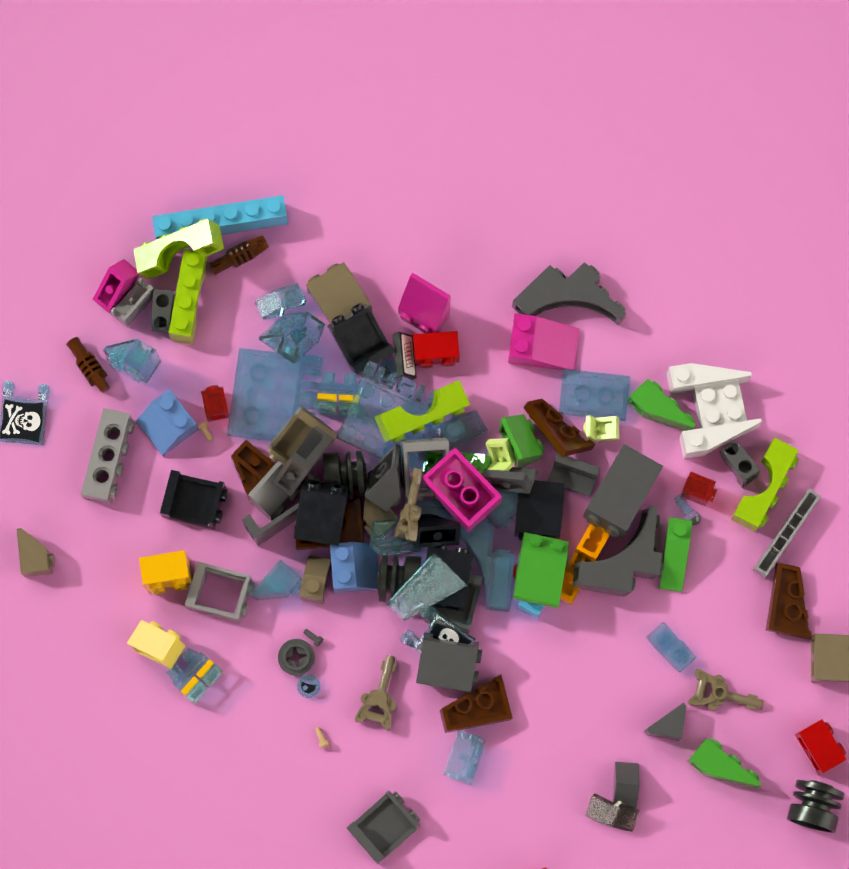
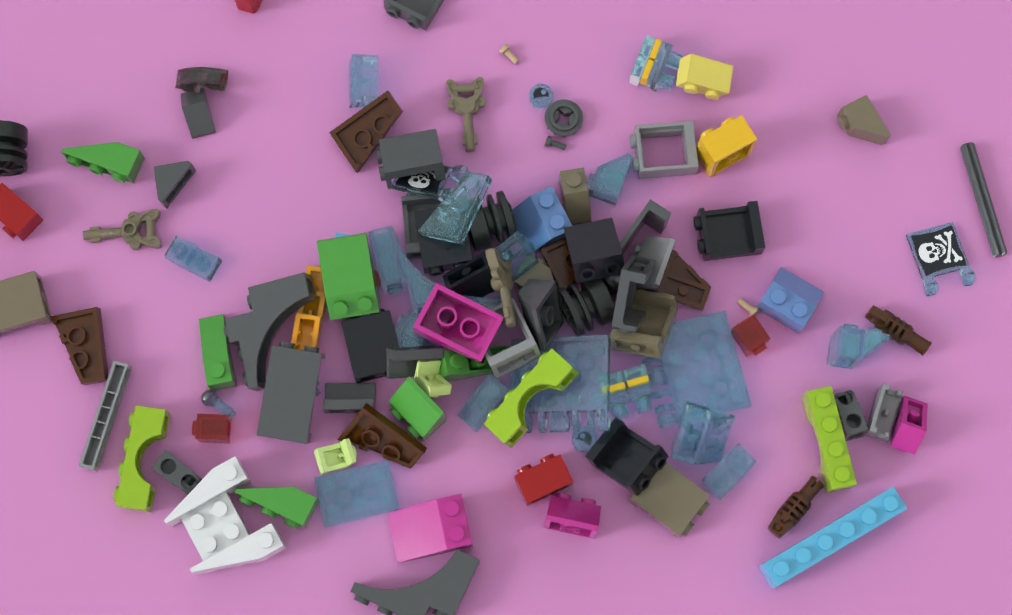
camera: 160 degrees right, 0 degrees up
light grey brick [81,408,135,504] -> none
arch [133,219,224,279] -> none
tile [393,332,417,380] -> none

